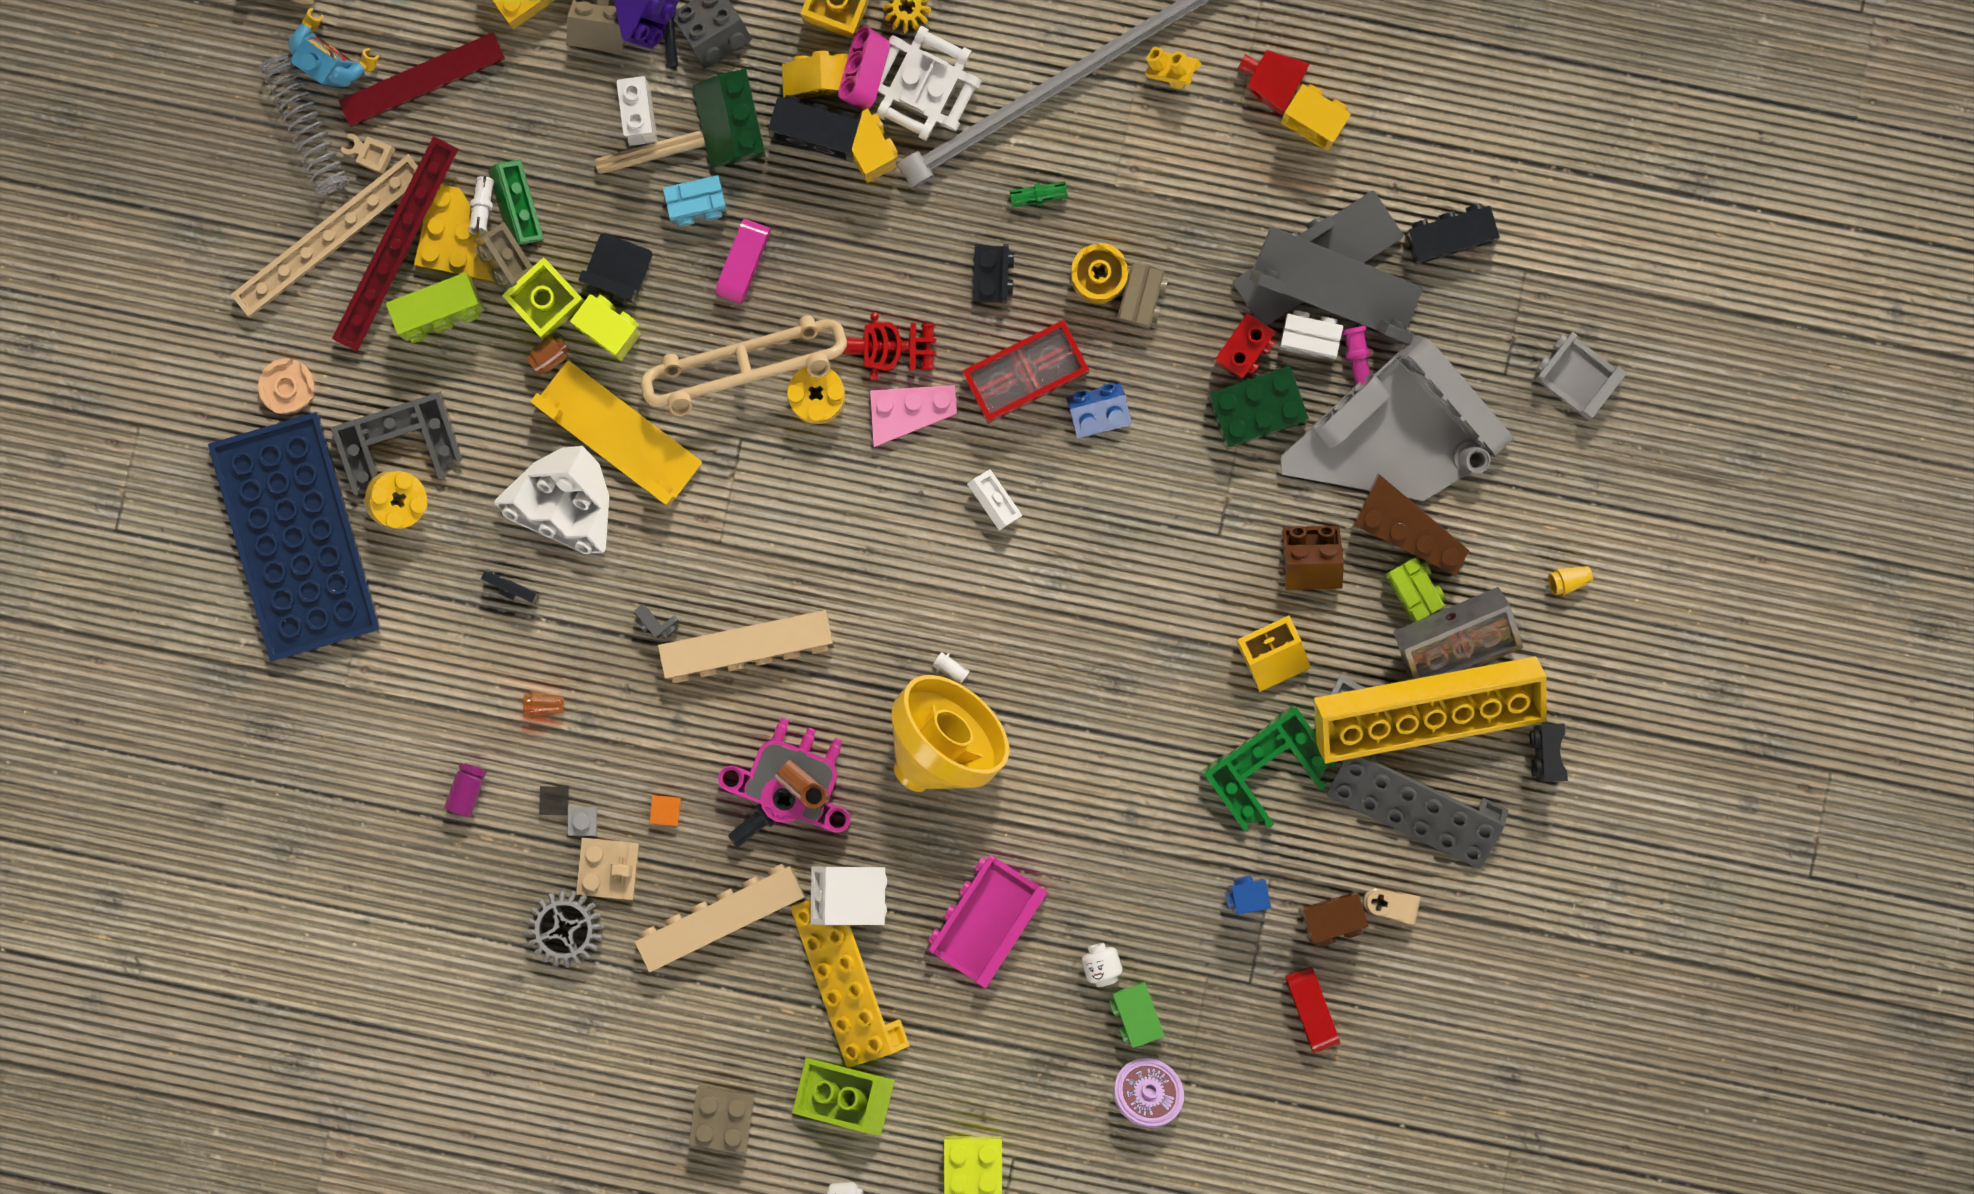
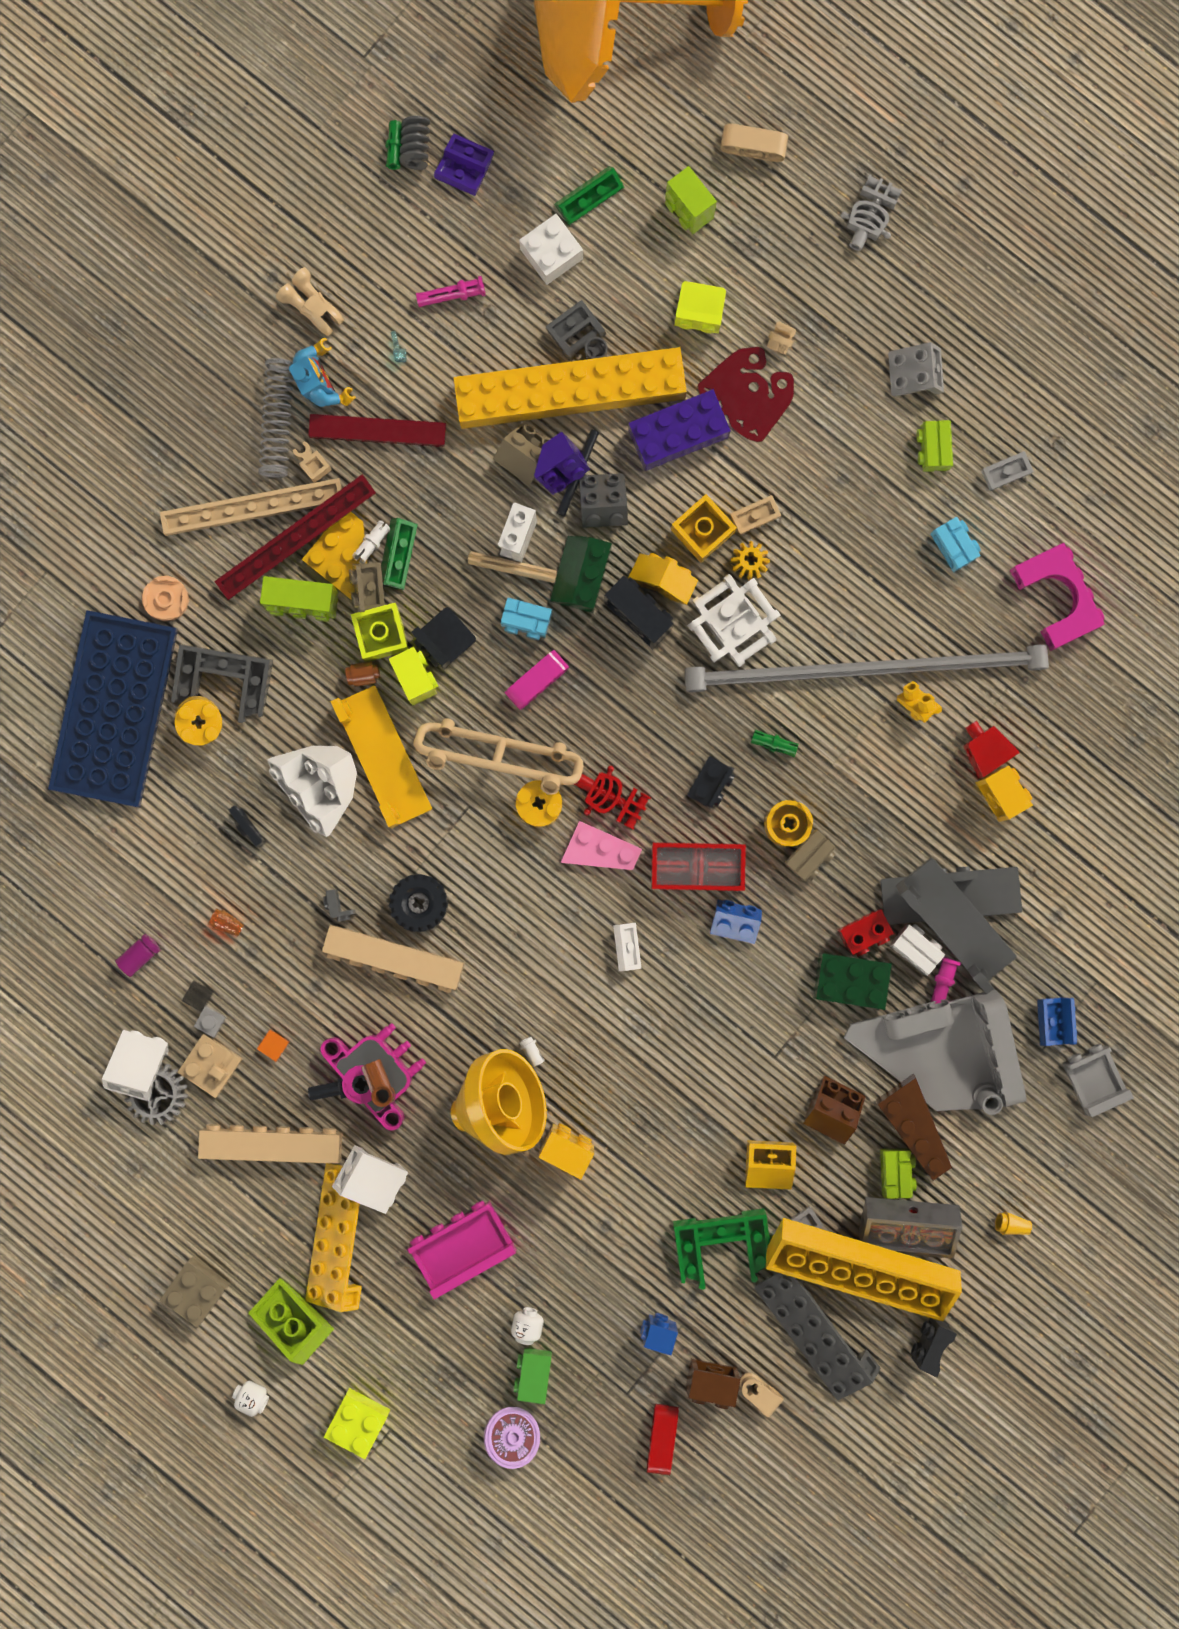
camera: 25 degrees right, 0 degrees up
dark pink beam [838,26,890,112] -> none
yellow slope [852,109,899,183] -> none
black brick [1406,203,1500,266] -> none
none -> white panel [102,1030,169,1102]
none -> black bush [389,874,449,932]
none -> yellow brick [539,1123,594,1180]
none -> blue bracket [1037,997,1077,1046]

